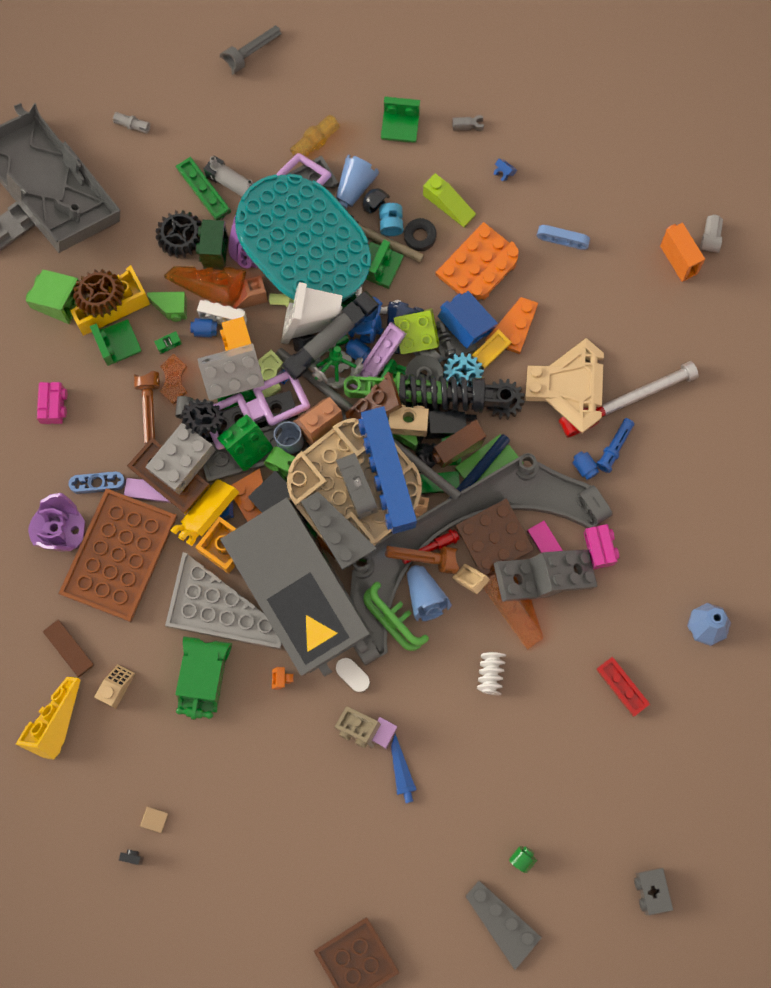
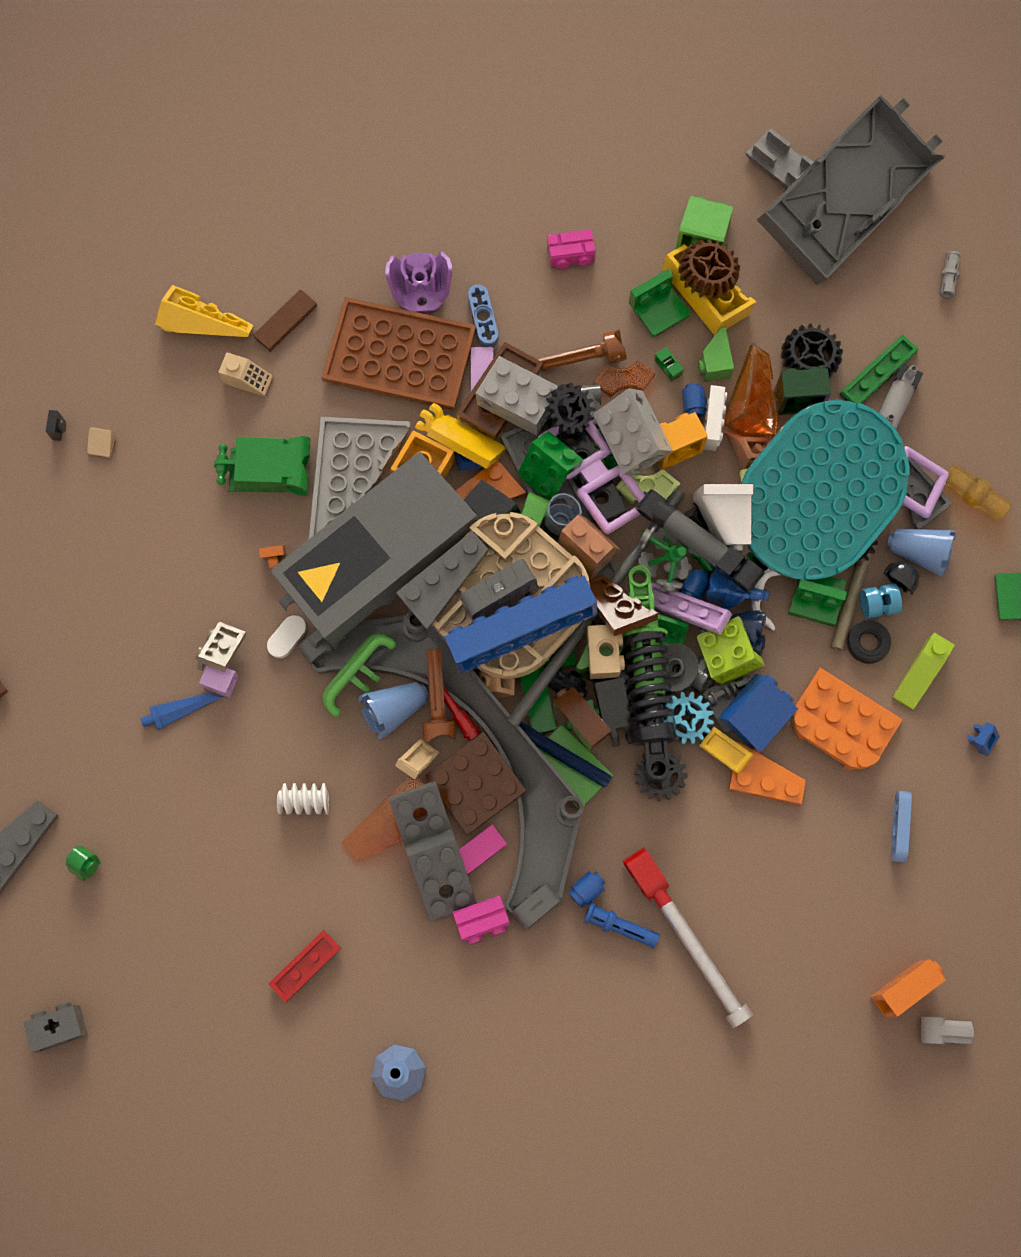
camera: 80 degrees right, 0 degrees up
tan plate [526,338,604,433] -> none

